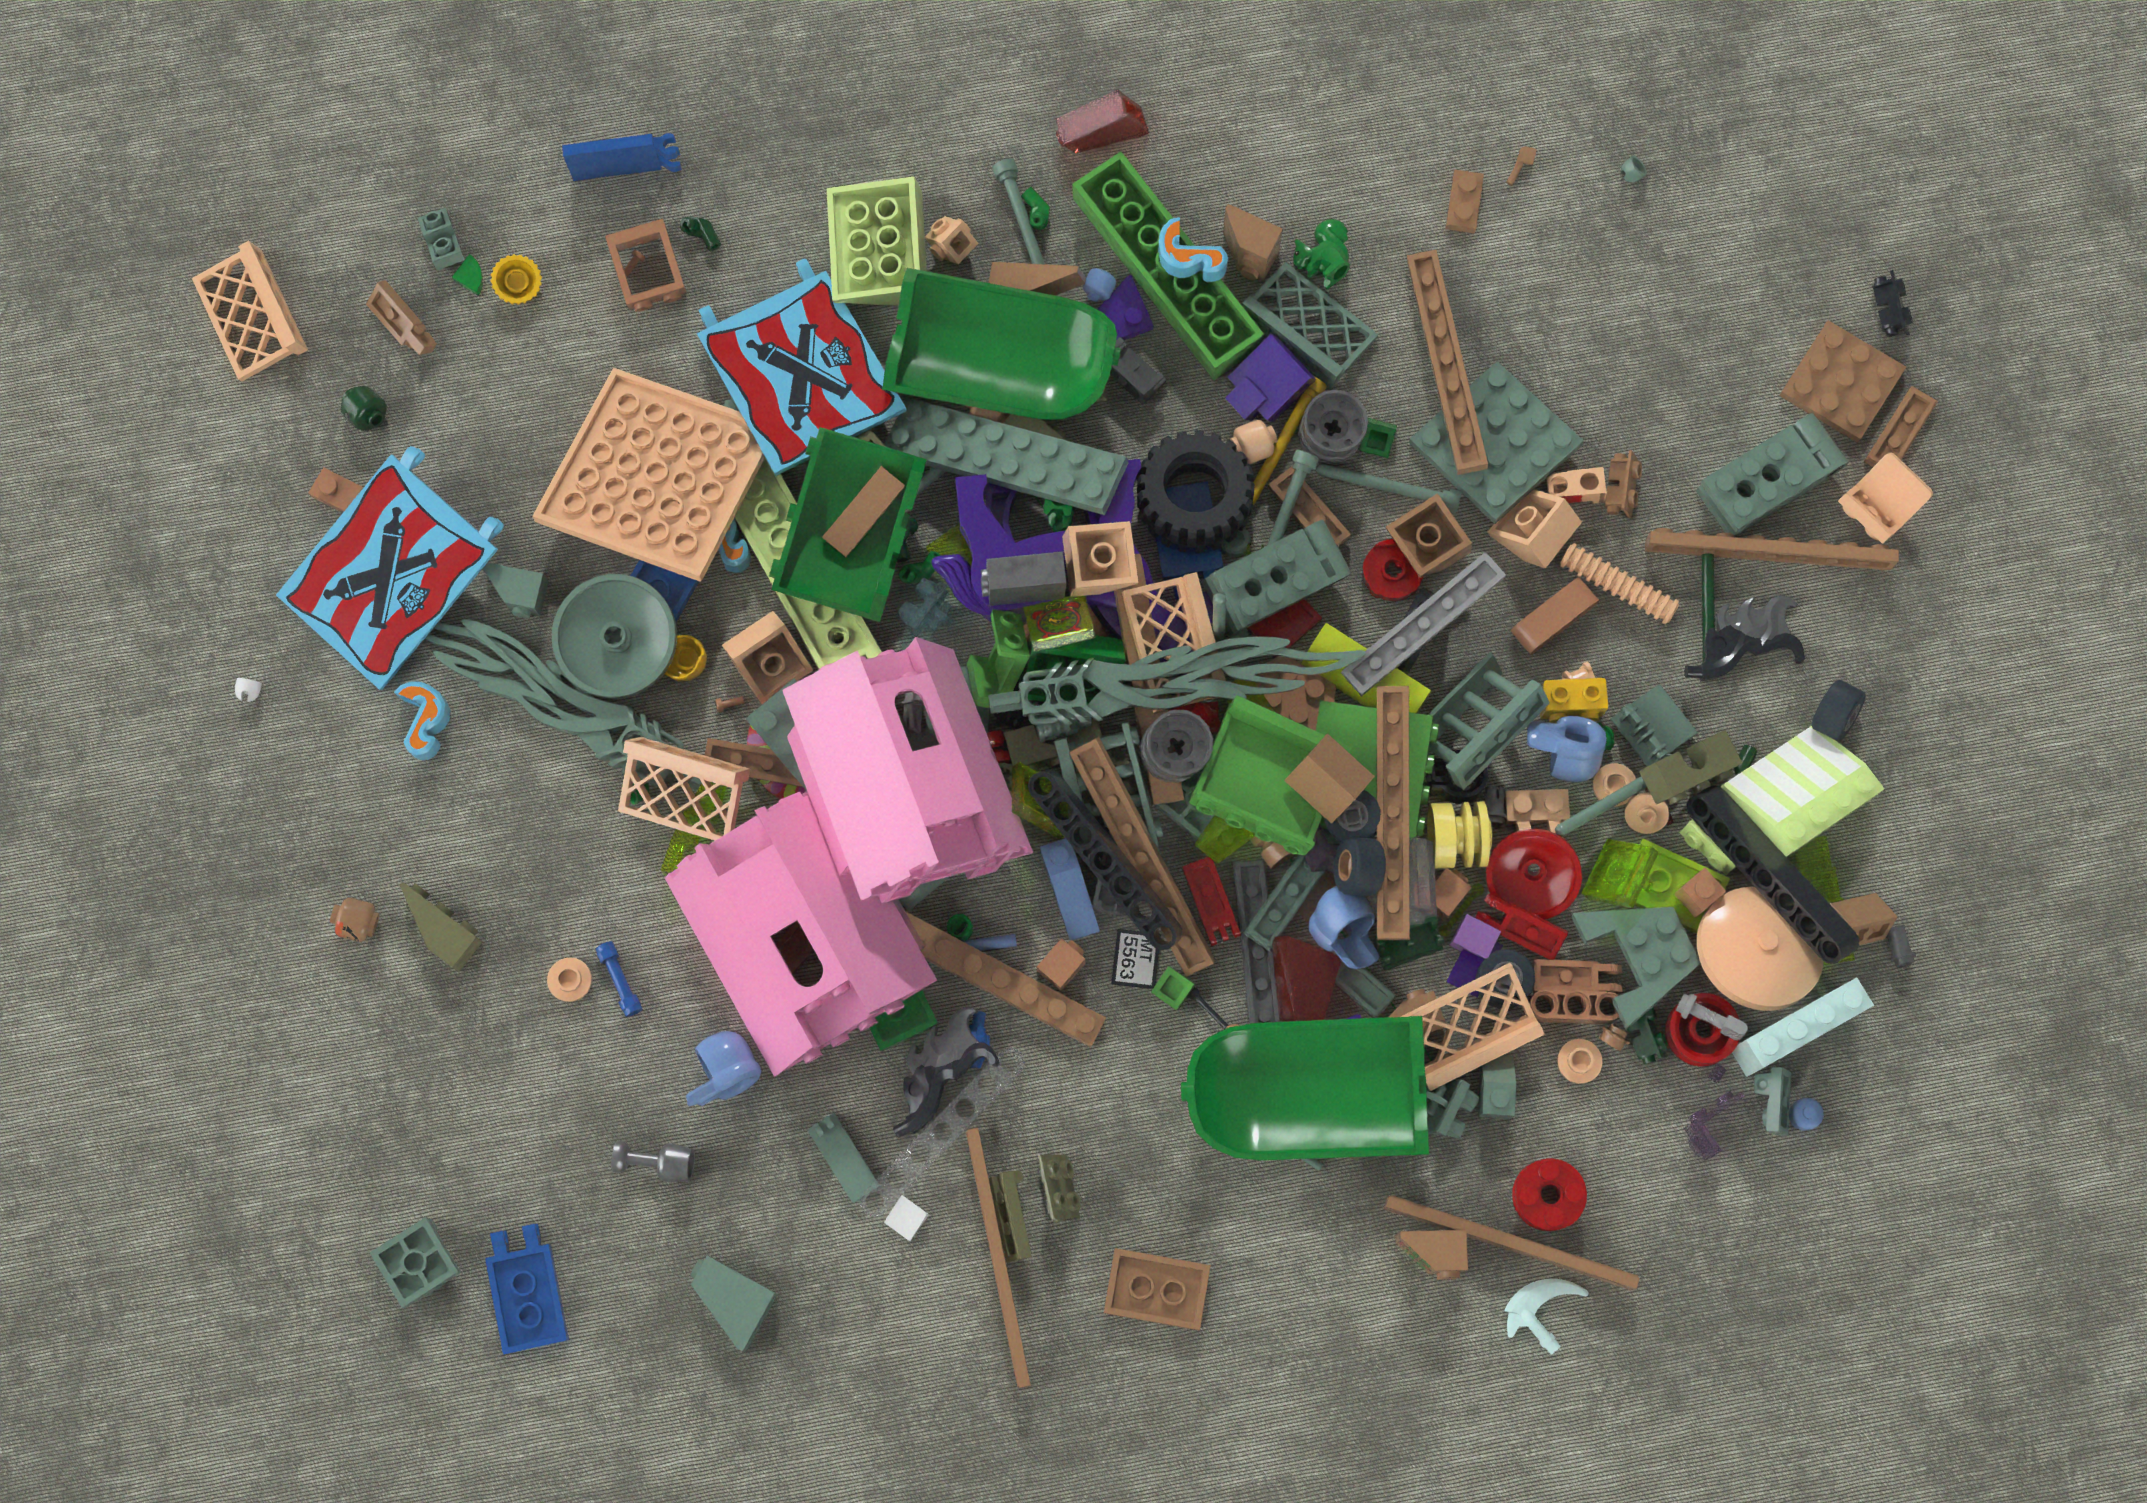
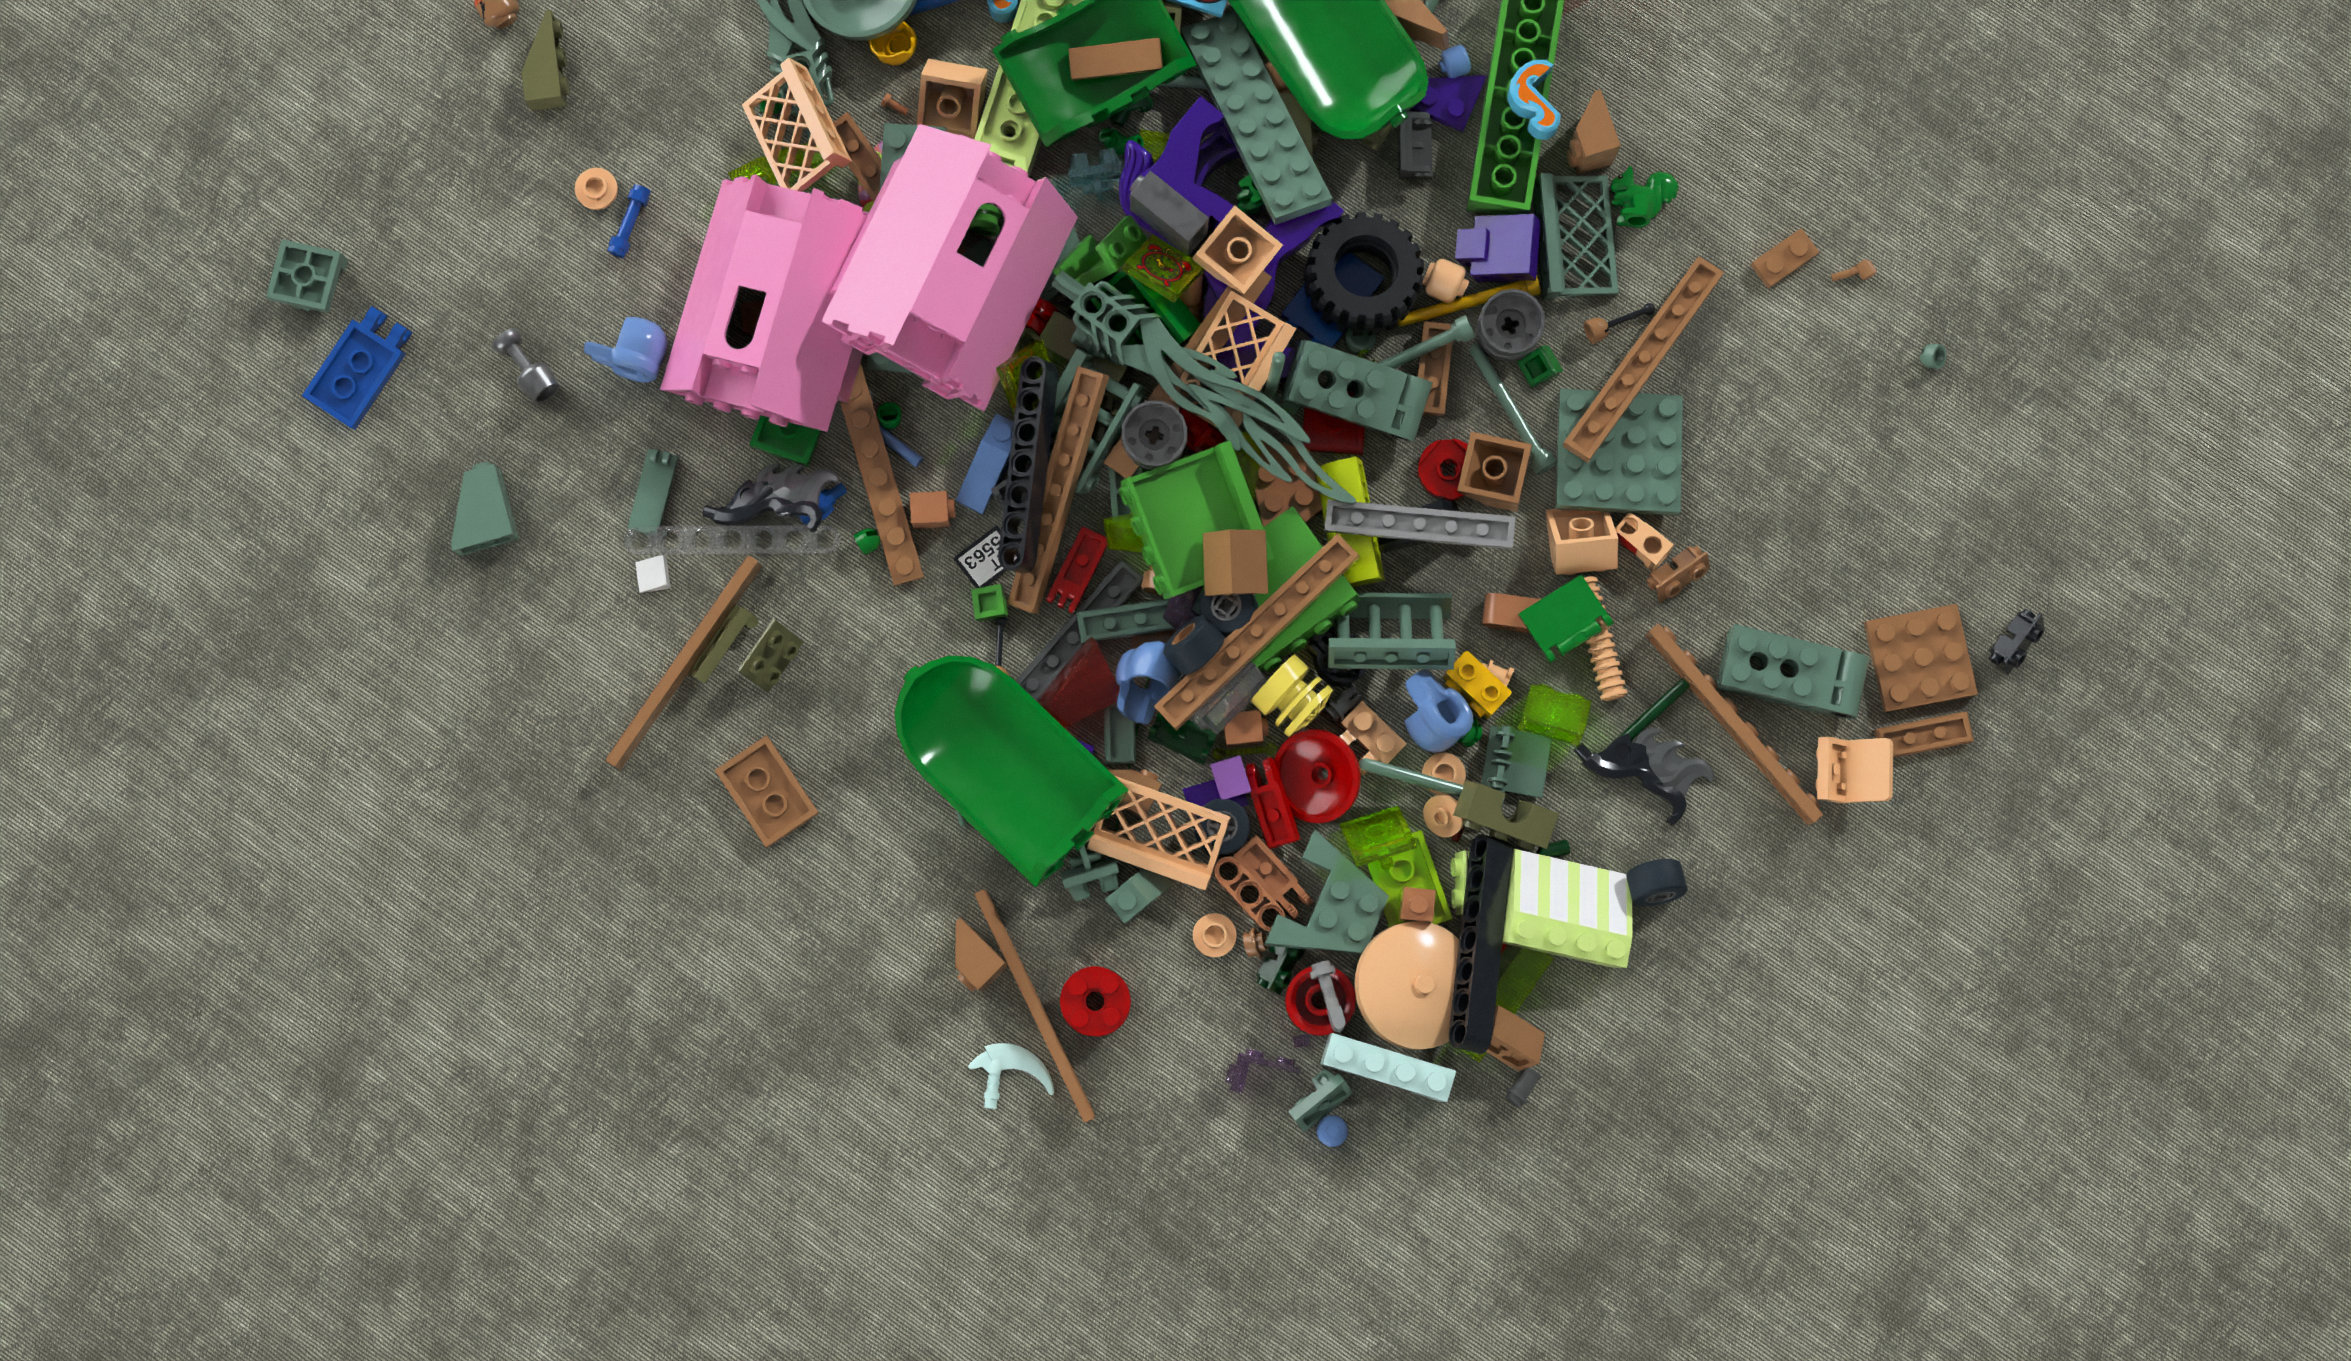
camera: 45 degrees right, 5 degrees up
none -> green hinge [854,528,881,555]
none -> green piece [1518,575,1614,663]
none -> clear neon green brick [1518,684,1592,746]
none -> hinge [1583,303,1655,344]

